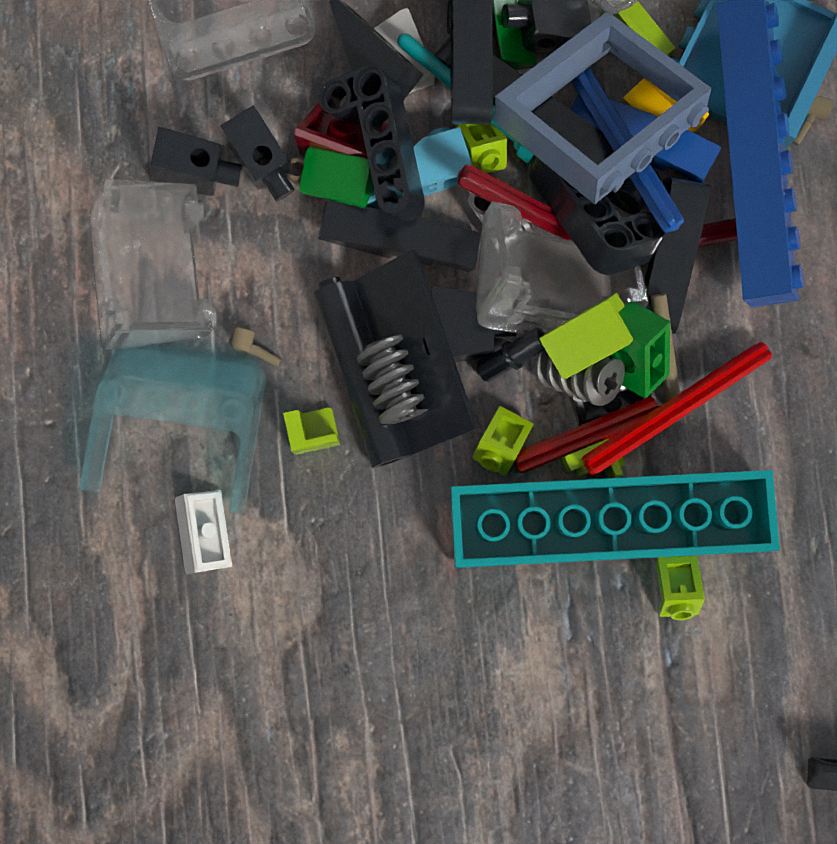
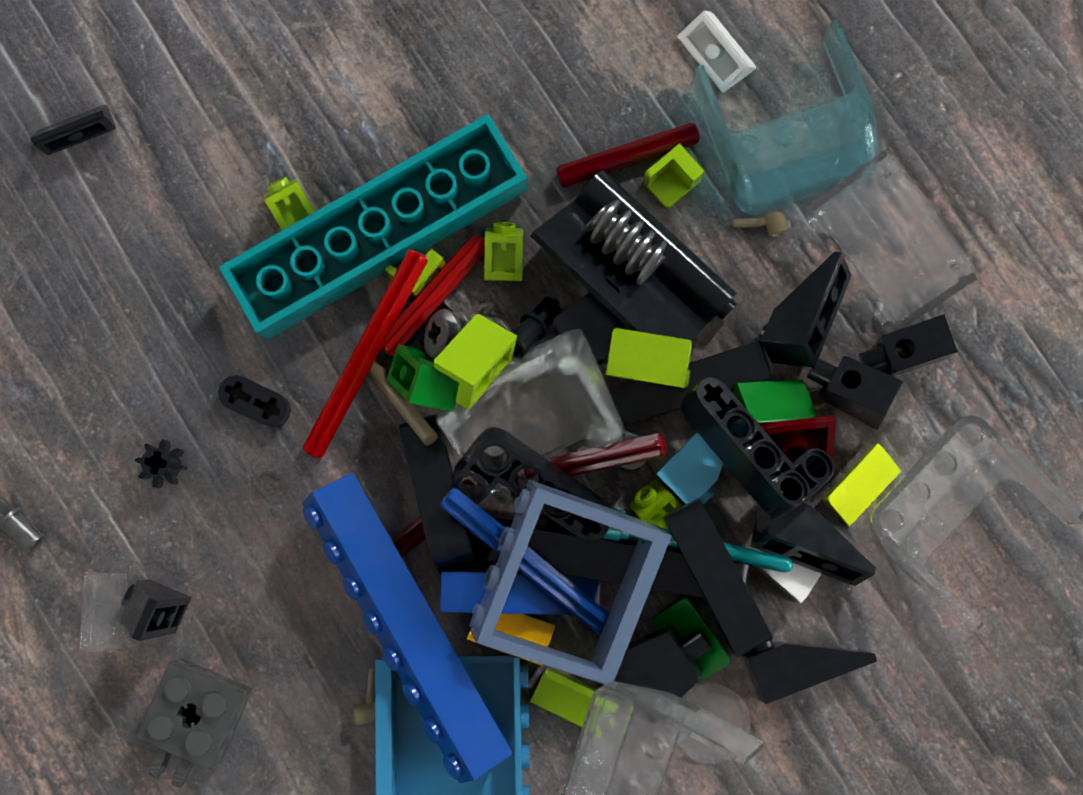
camera: 155 degrees right, 0 degrees up
none -> black beam [218,375,291,427]
none -> dark red axle [556,123,700,187]
none -> lime panel [606,328,692,388]
none -> black slope [760,251,852,368]
none -> neon yellow slope [820,443,901,527]

